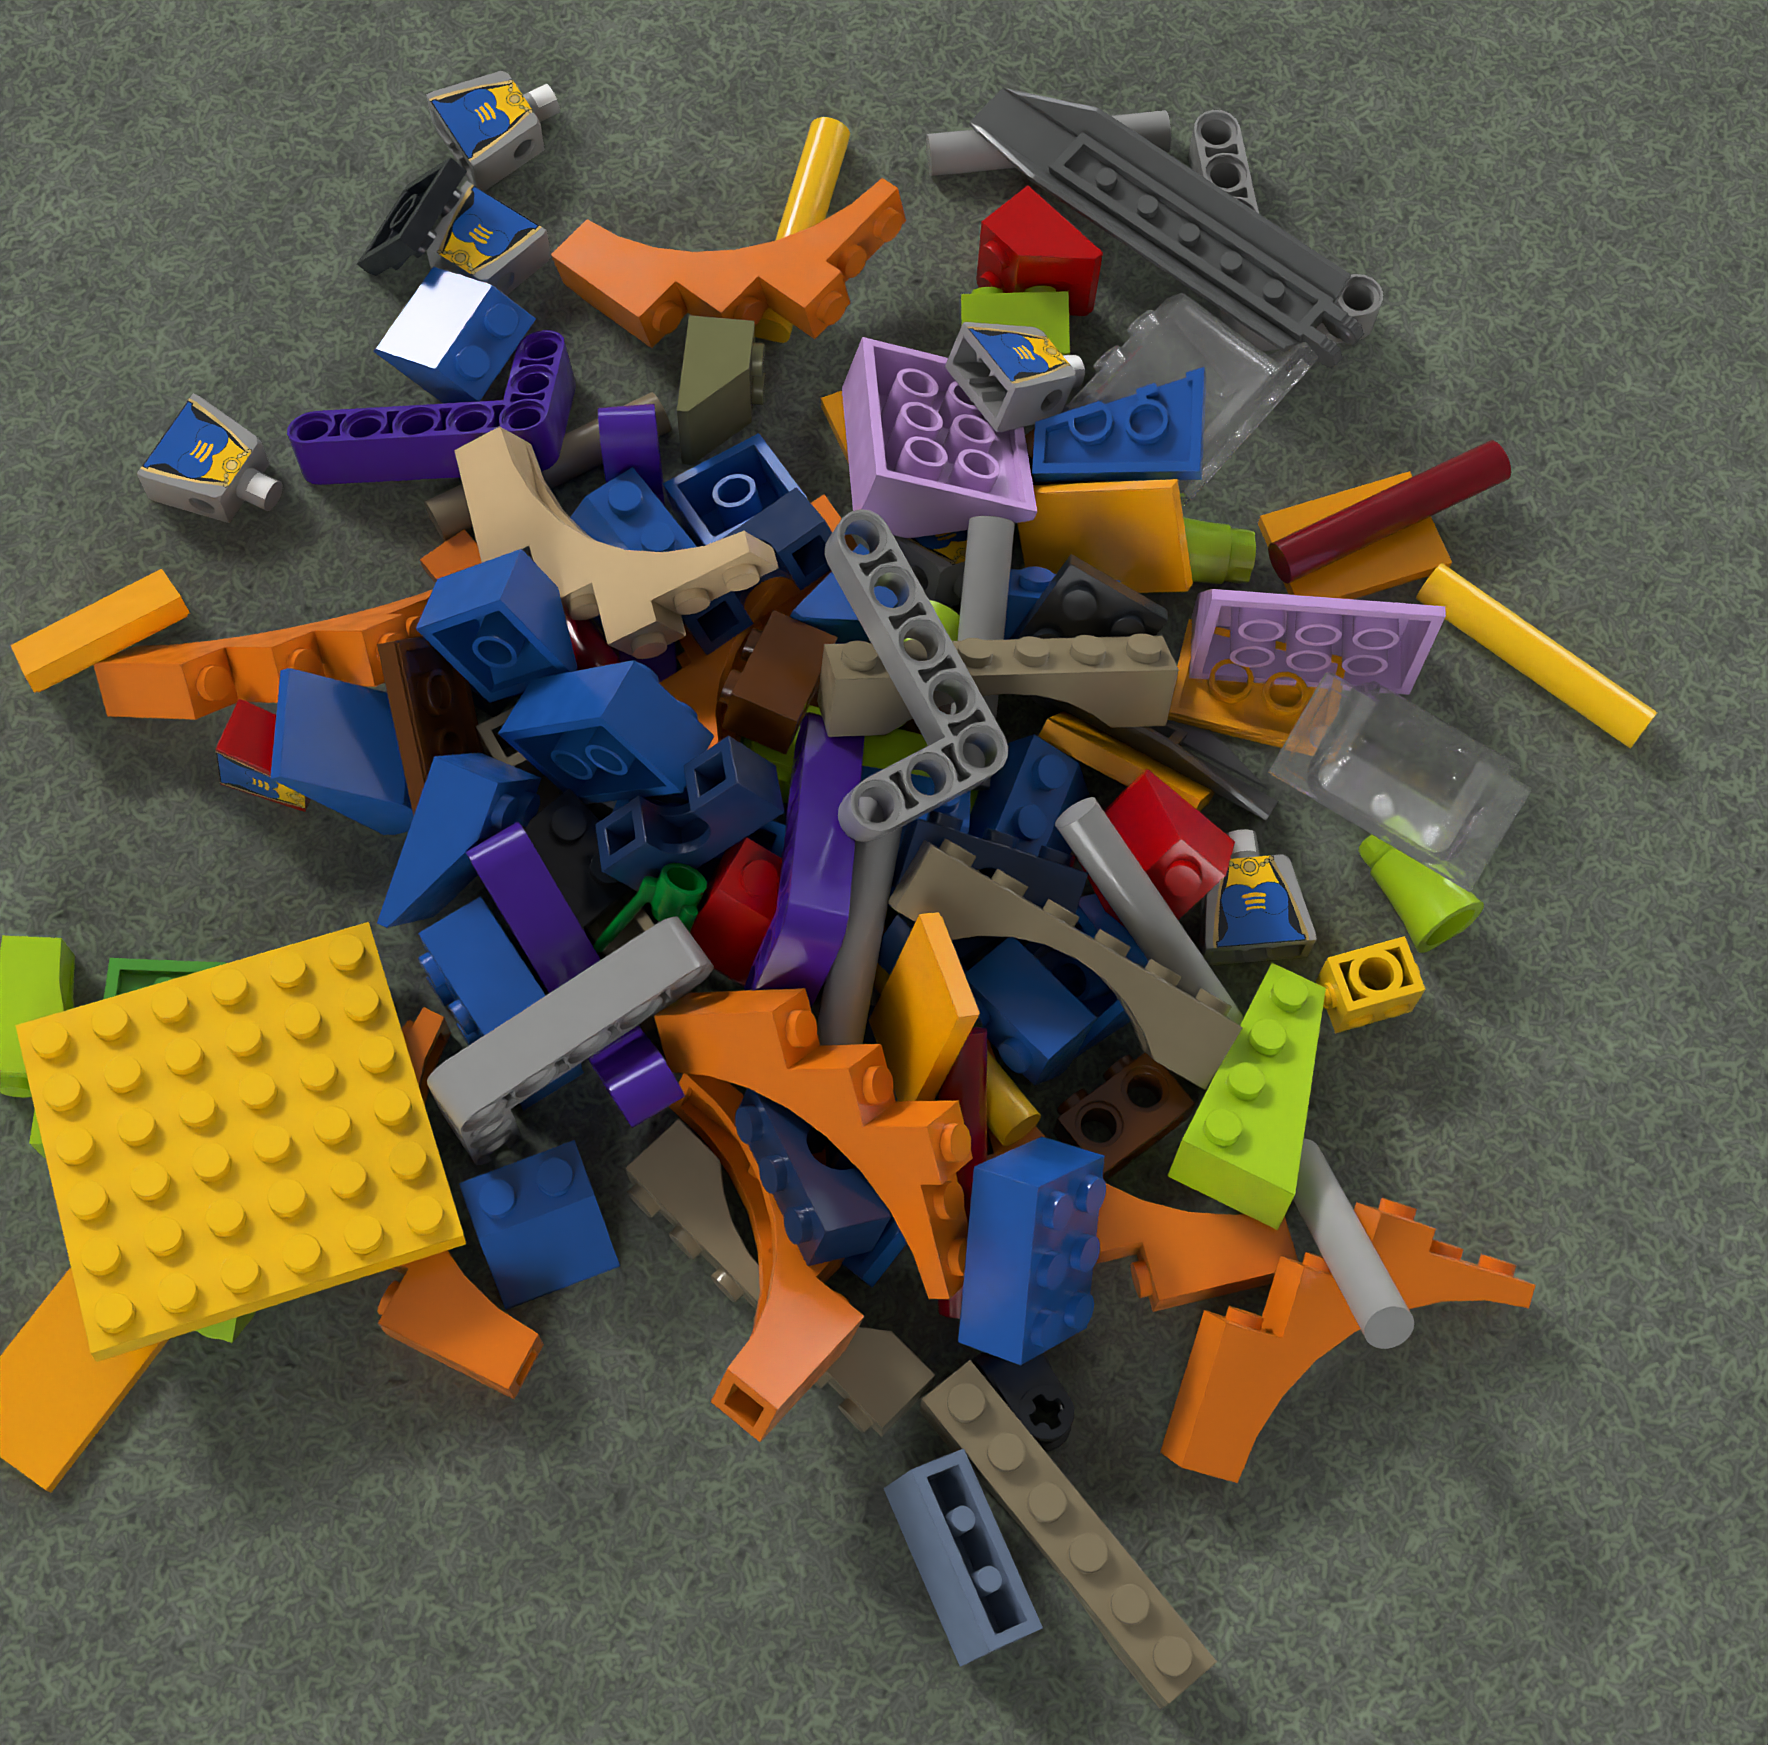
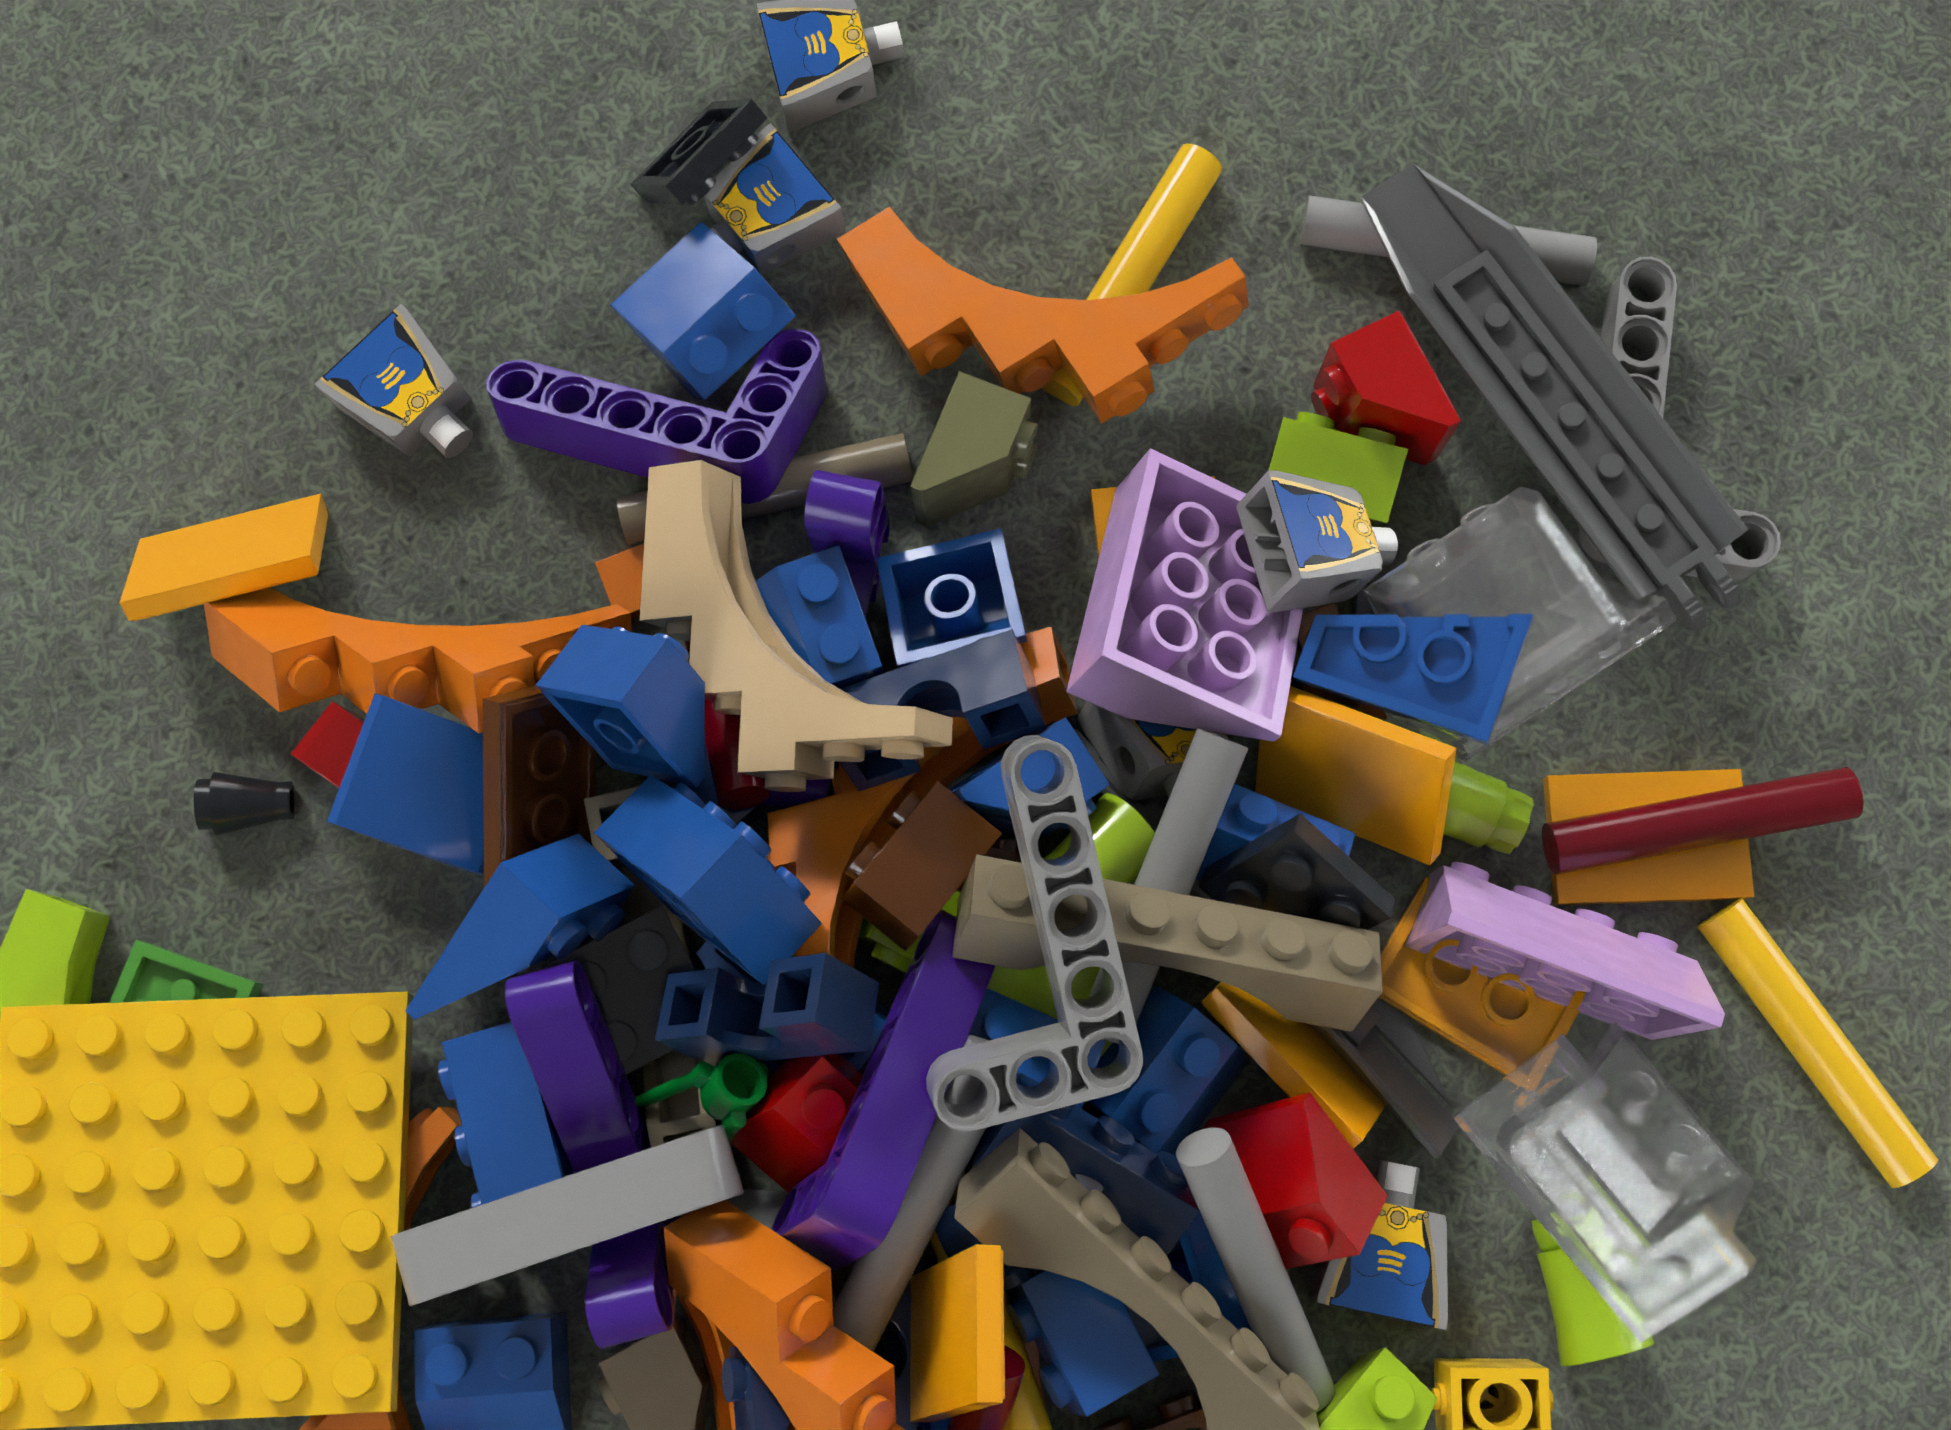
camera: 25 degrees right, 10 degrees up
none -> black cone [193,772,295,836]

